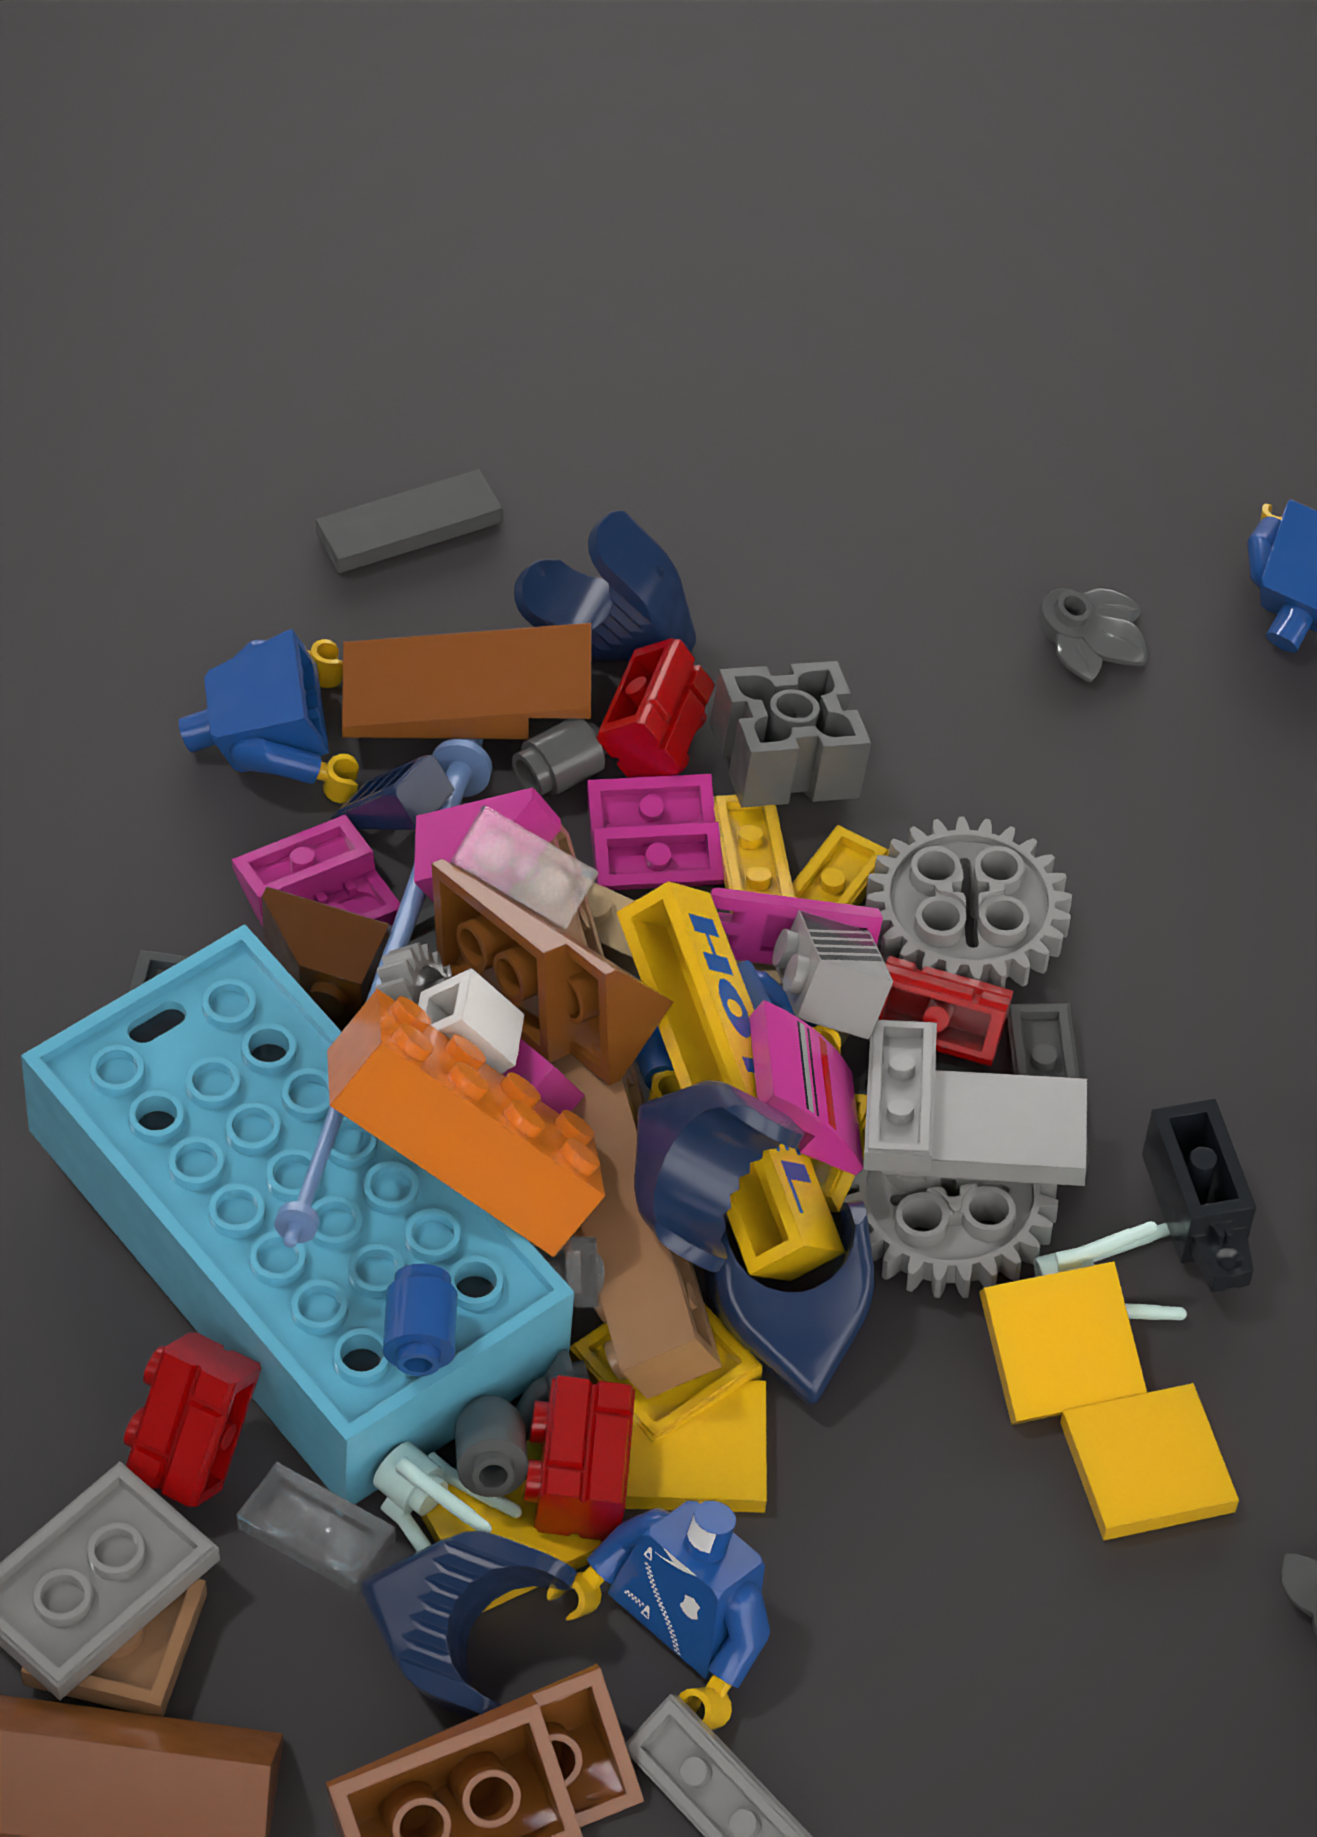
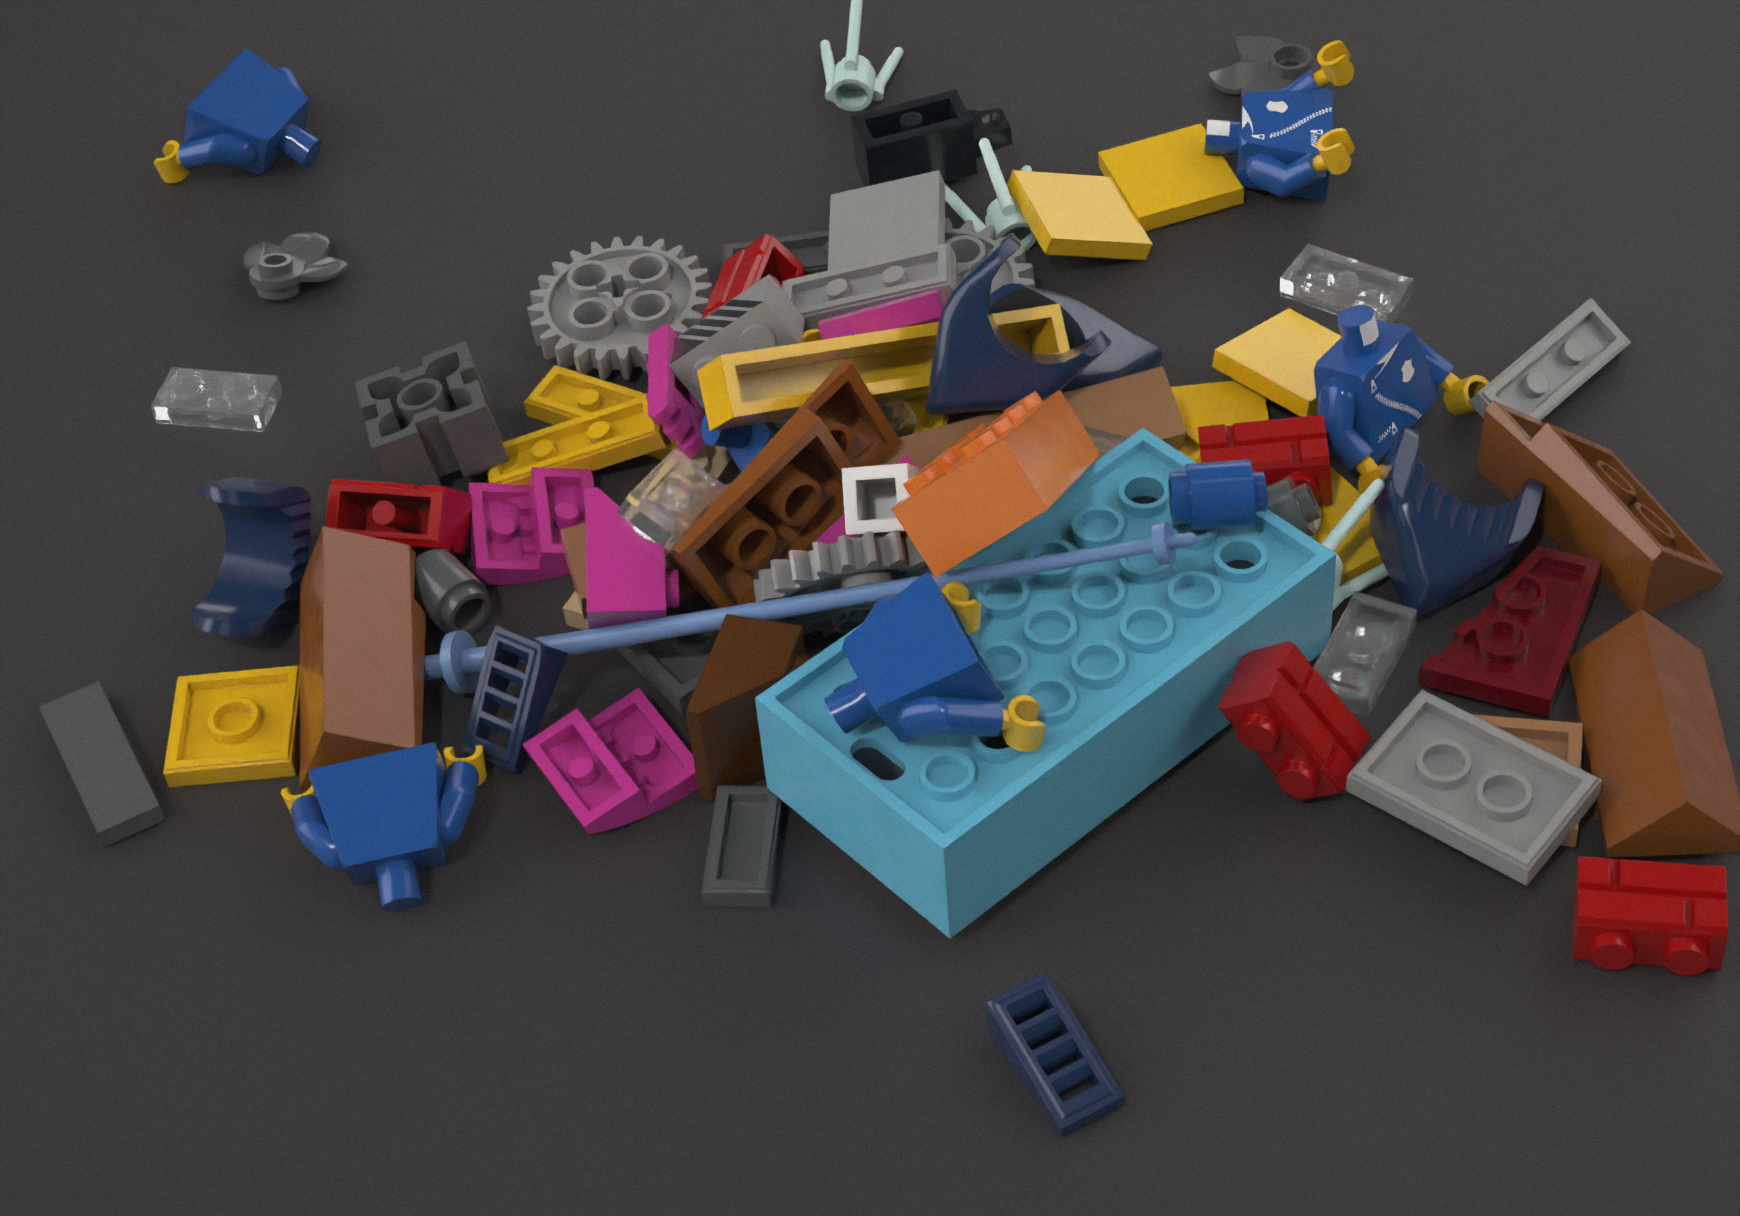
camera: 85 degrees left, 5 degrees down
none -> clear plate [151,367,283,432]
none -> yellow tile [163,665,300,788]
none -> blue torso [824,572,1046,752]
none -> blue torso [1204,40,1355,201]
none -> yellow tile [1212,308,1341,417]
none -> clear plate [1280,244,1413,323]
none -> dark red wing [1418,545,1602,717]

